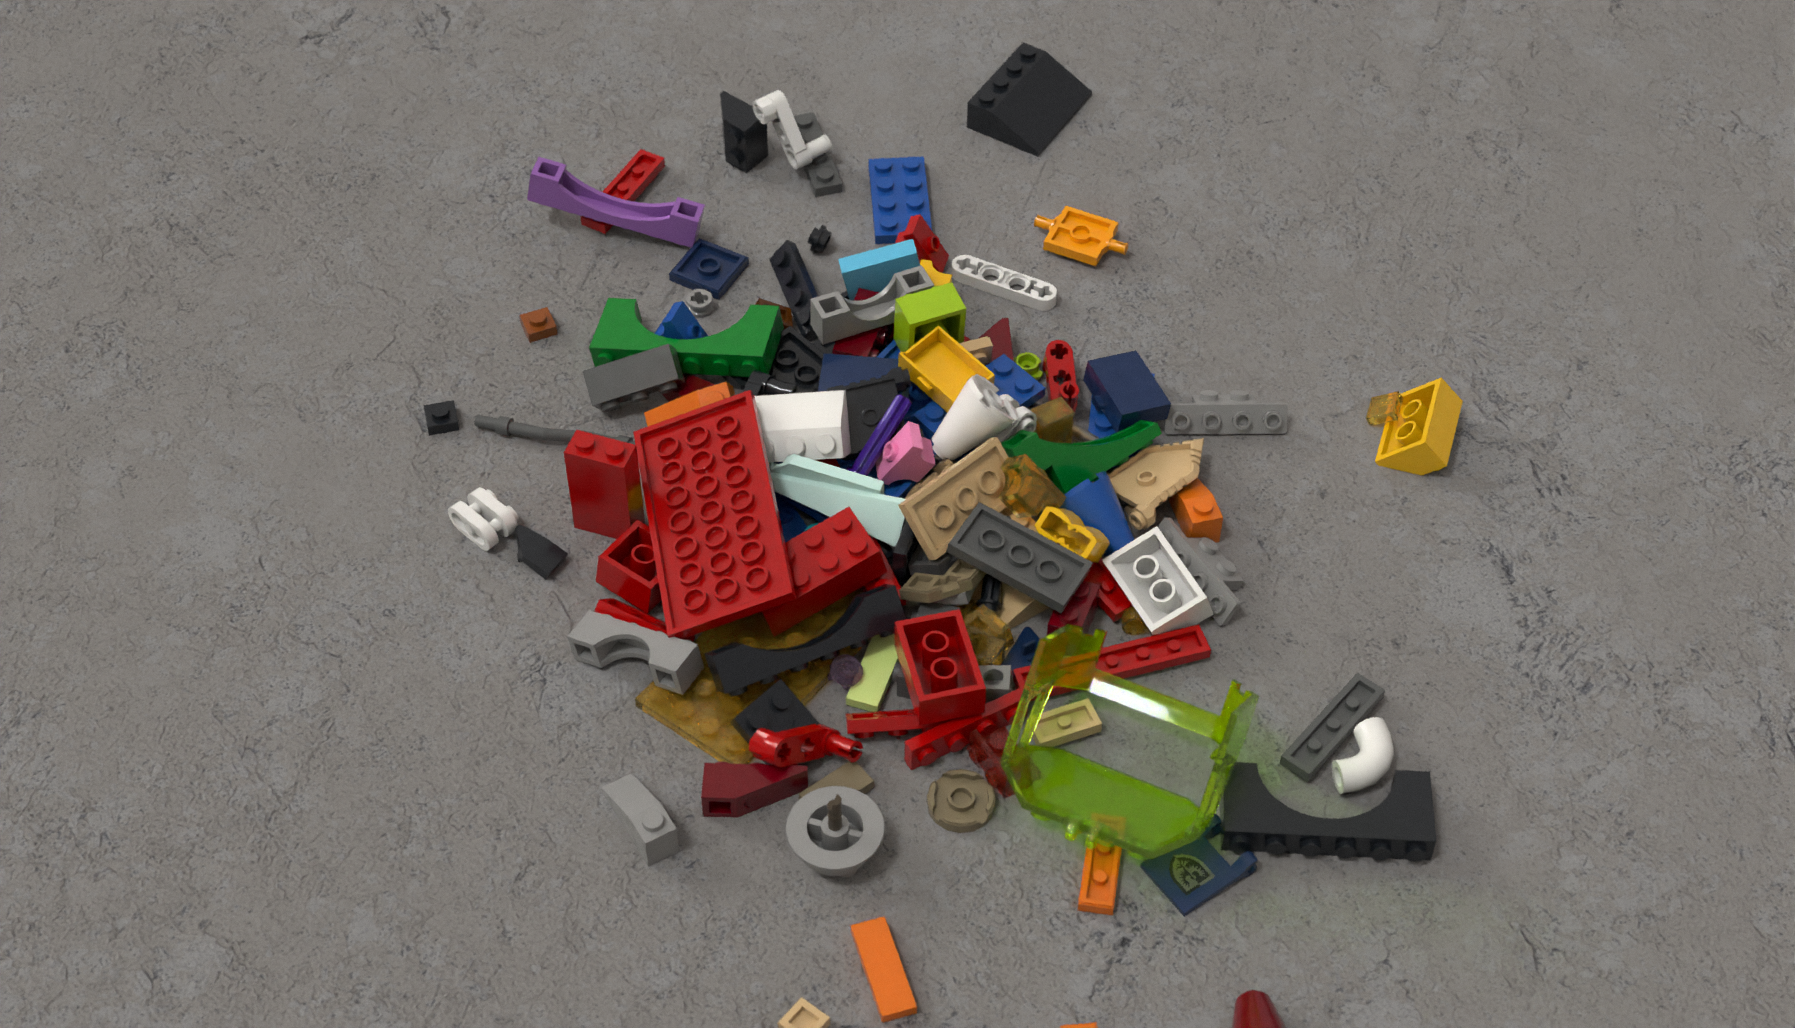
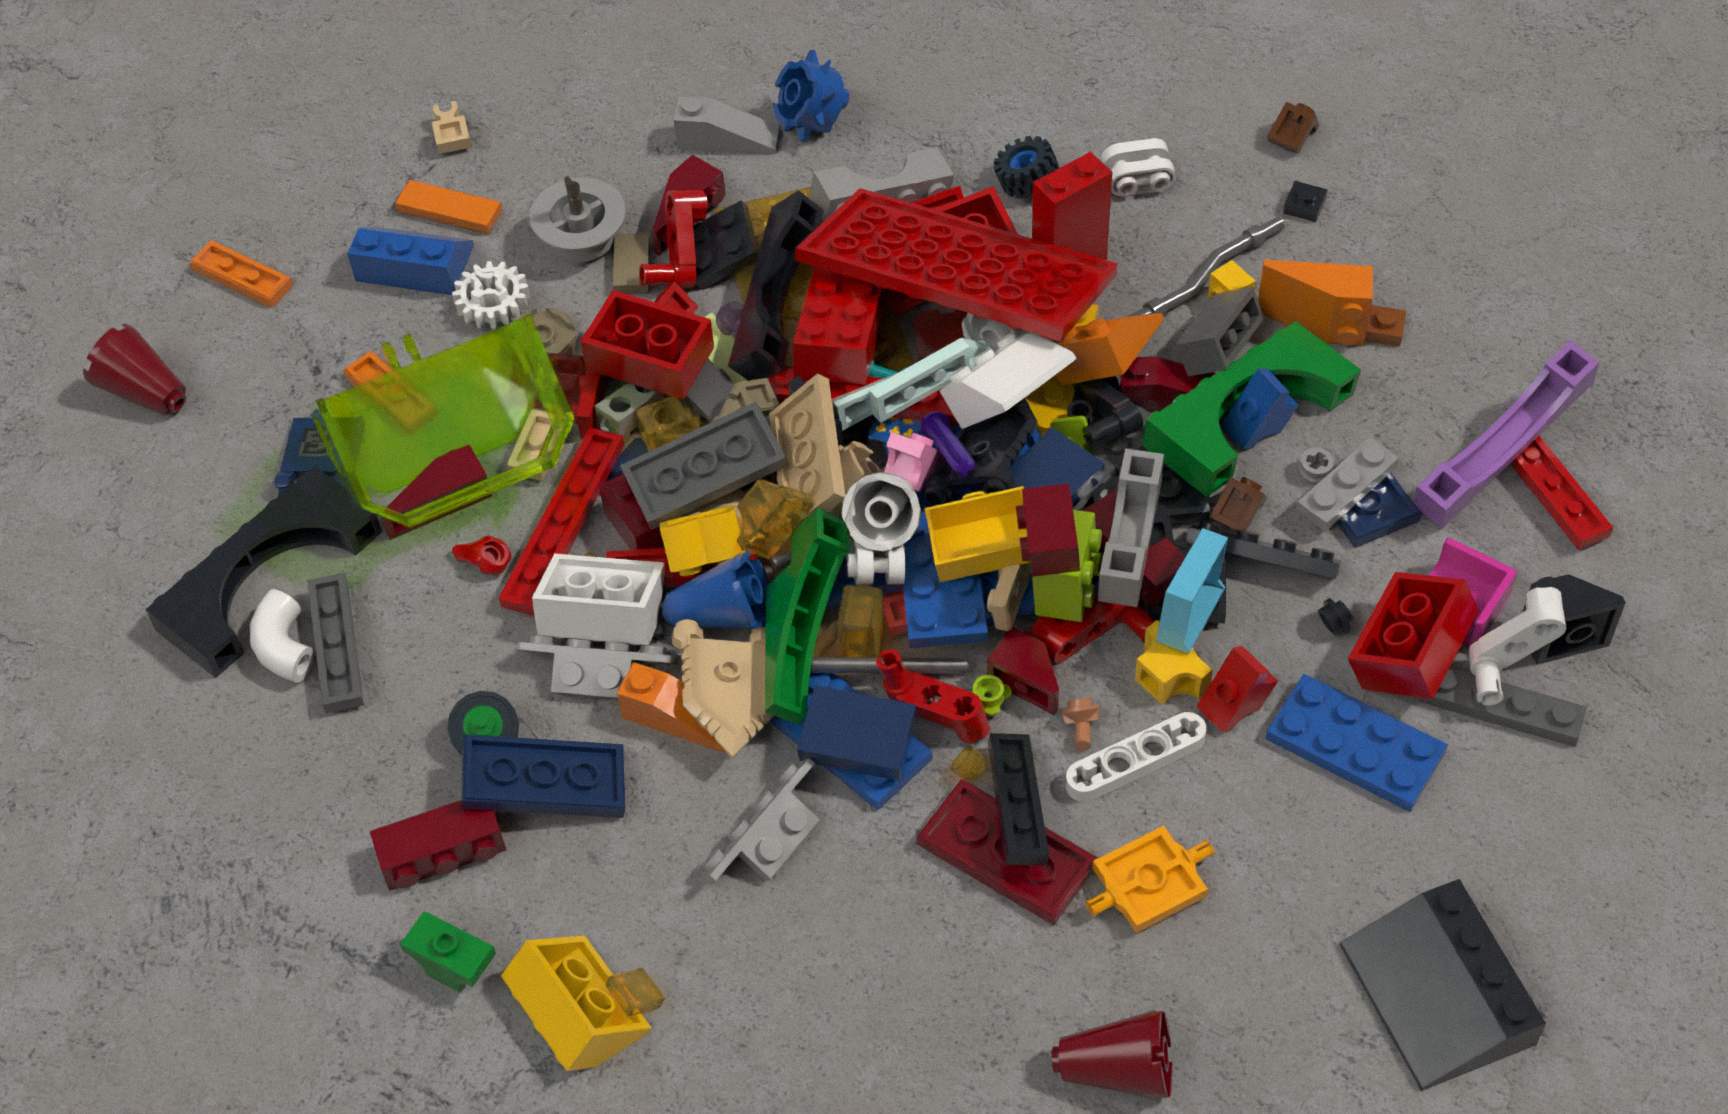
camera: 130 degrees right, 5 degrees up
none -> blue slope [347,227,474,295]
none -> dark red brick [369,800,506,891]
none -> dark red slope [380,444,492,540]
none -> green brick [400,911,496,993]
none -> black wheel [447,691,519,755]
none -> white gear [452,261,530,329]
none -> red animal [452,535,511,574]
none -> dark blue tile [461,734,625,818]
none -> blue brick [773,50,849,142]
none -> dark red tile [916,779,1098,926]
none -> clear yellow hinge [951,745,986,781]
none -> black plate [988,733,1049,866]
none -> black bush [993,136,1060,198]
none -> dark red brick [1016,483,1080,577]
none -> dark red cone [1051,1010,1173,1099]
none -> nougat plate [1061,697,1100,751]
none -> yellow plate [1208,260,1256,300]
none -> orange slope [1258,259,1373,346]
none -> reddish brown bracket [1267,102,1319,154]
none -> light grey plate [1296,437,1399,531]
none -> red brick [1347,572,1479,700]
none -> dark pink panel [1429,538,1518,648]

